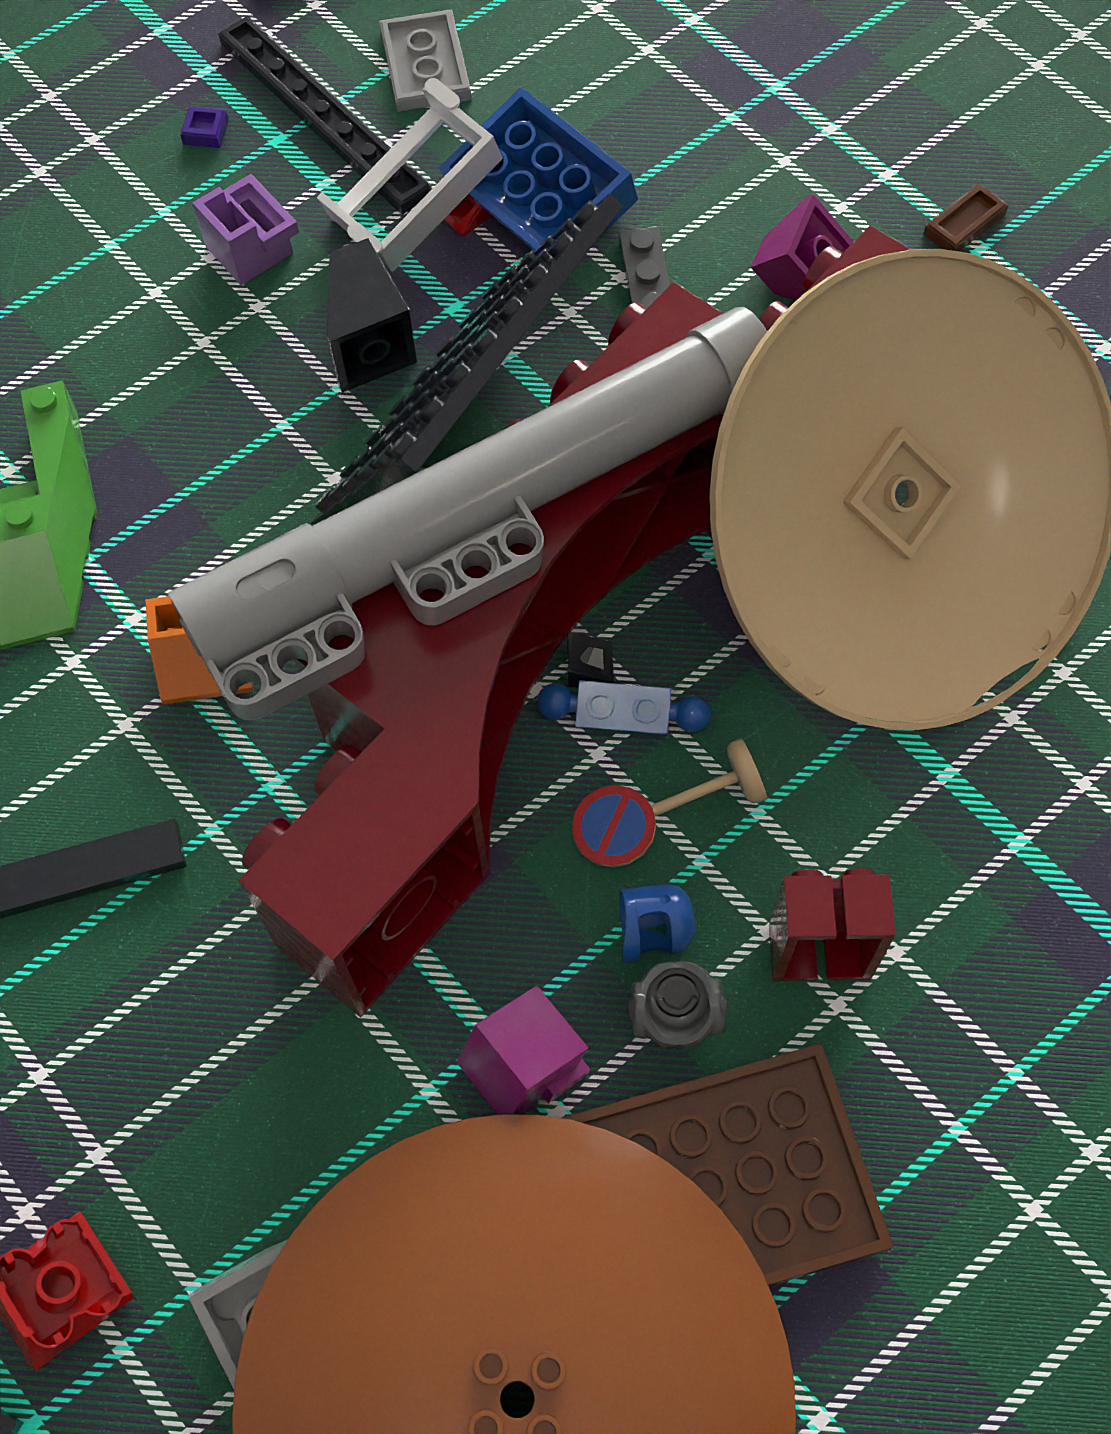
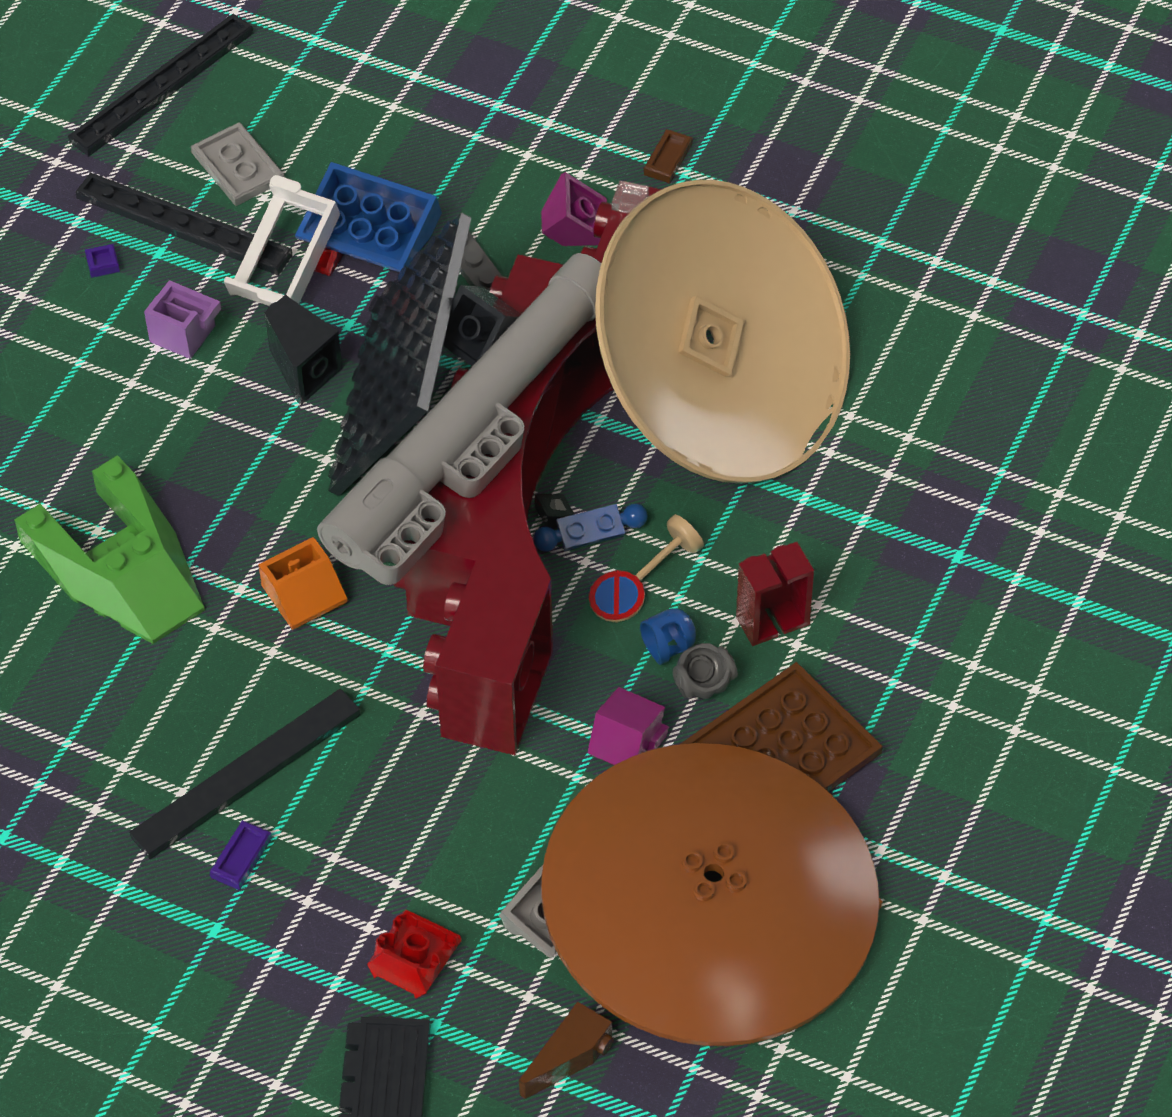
camera: 25 degrees left, 10 degrees down
none -> black slope [443,285,521,366]
none -> clear tile [612,181,649,213]

